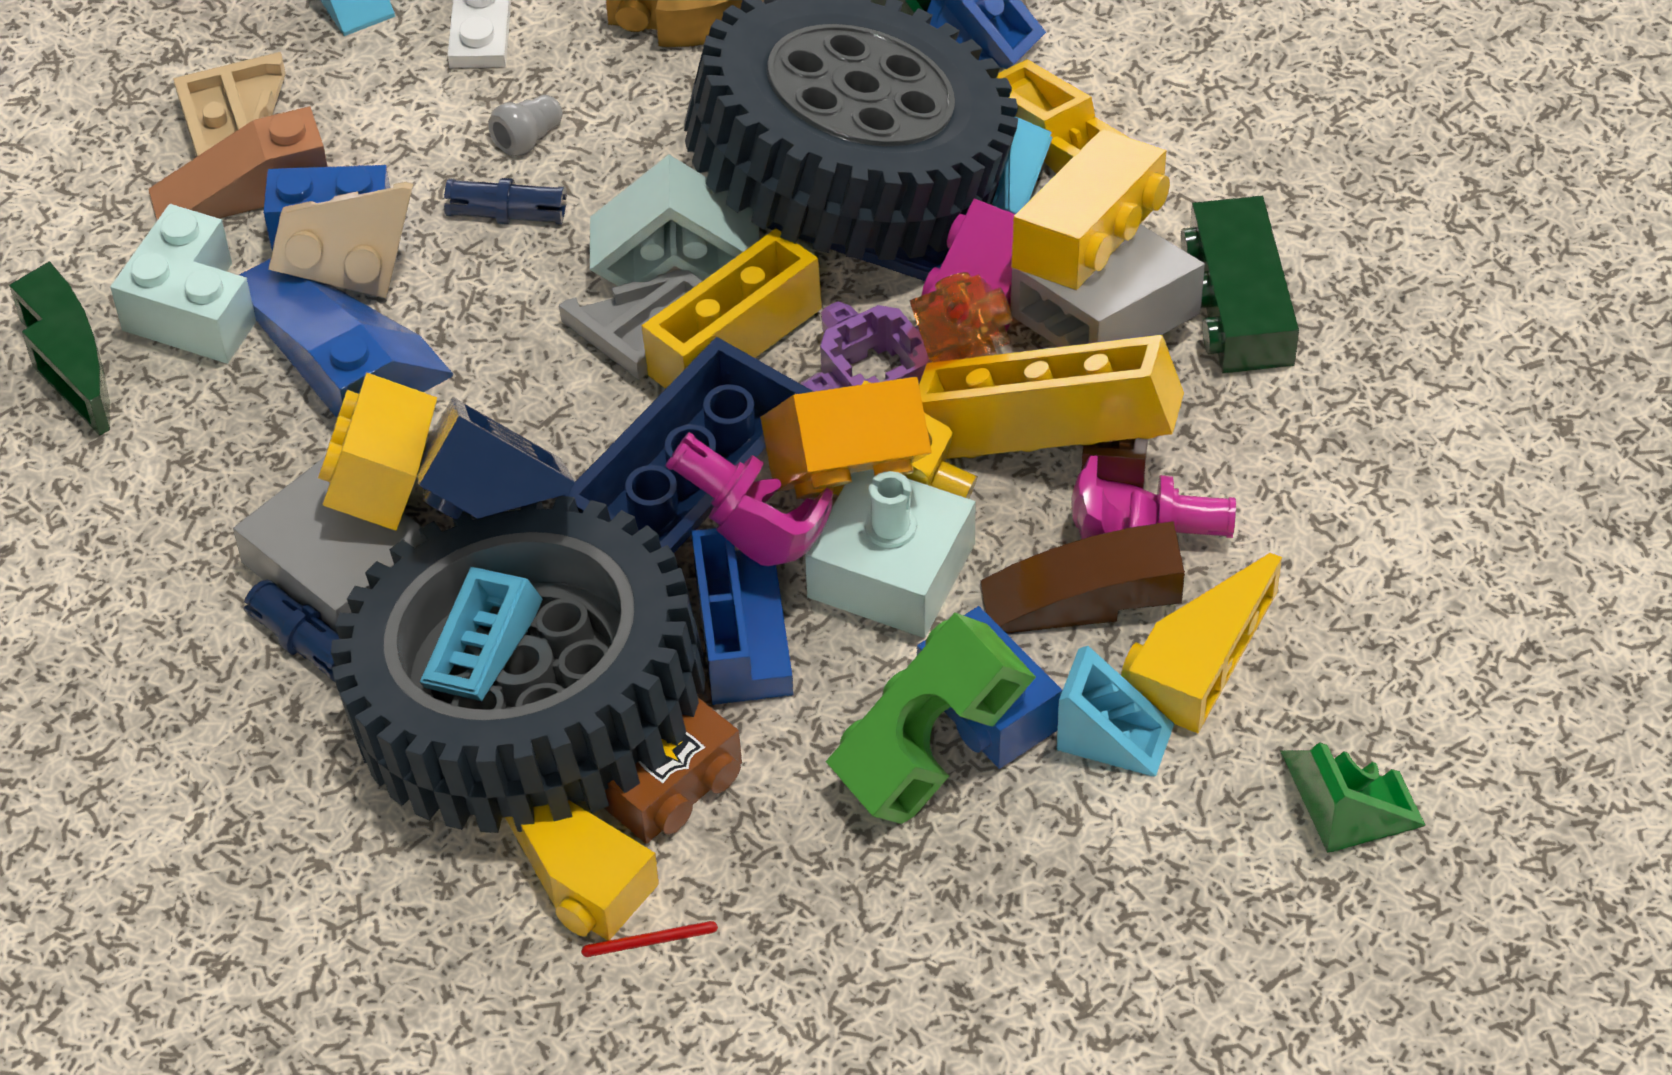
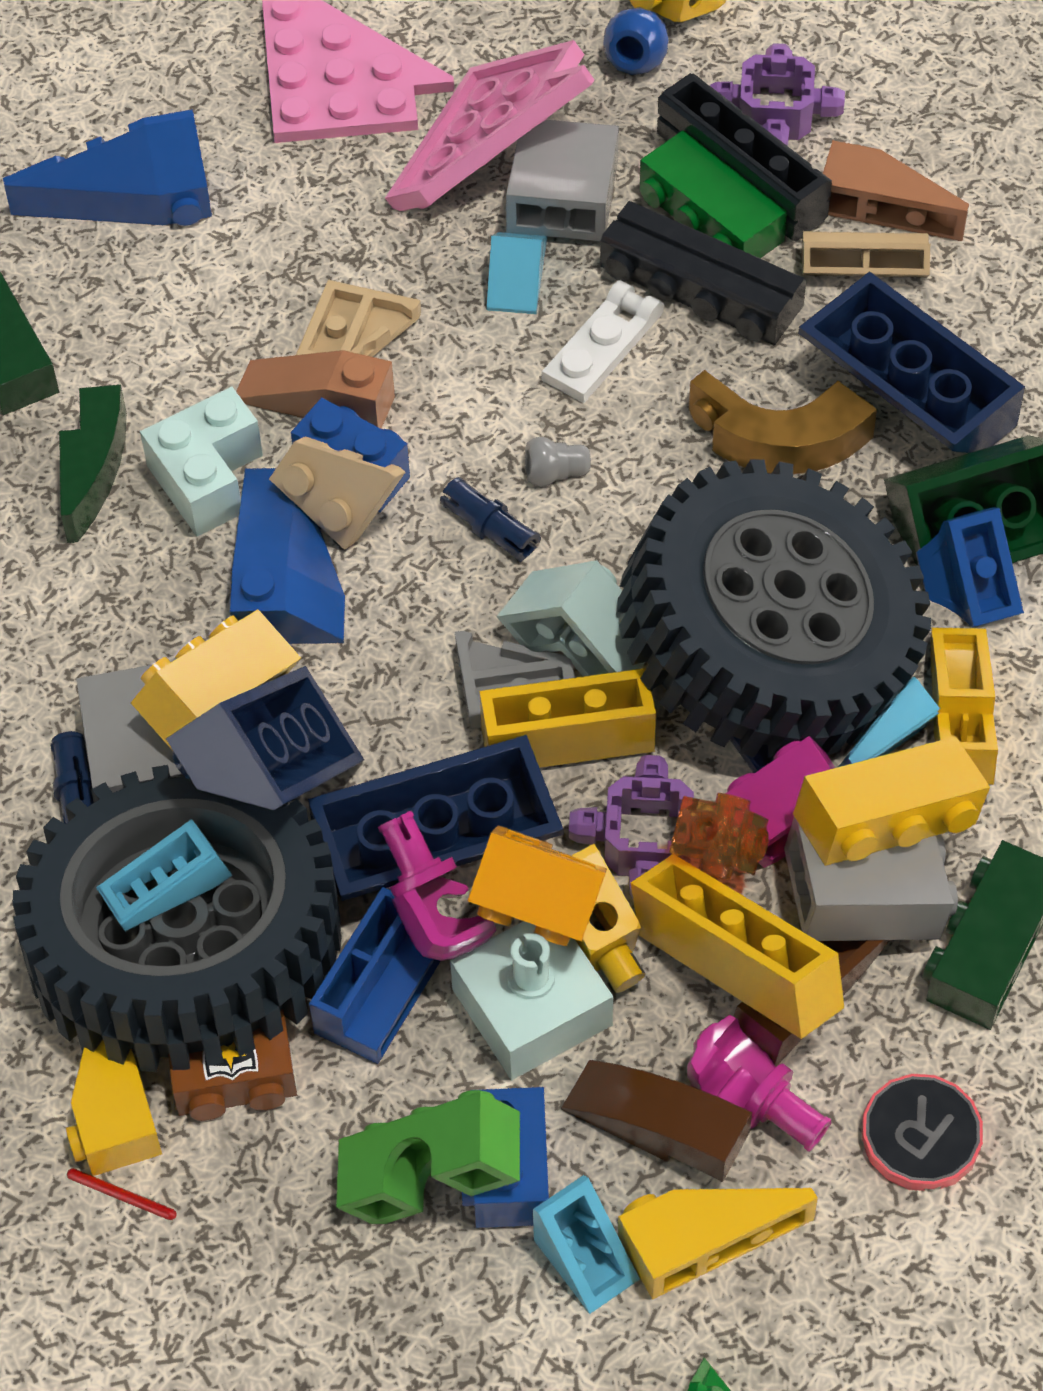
camera: 35 degrees right, 5 degrees up
none -> black tile [862,1074,983,1191]

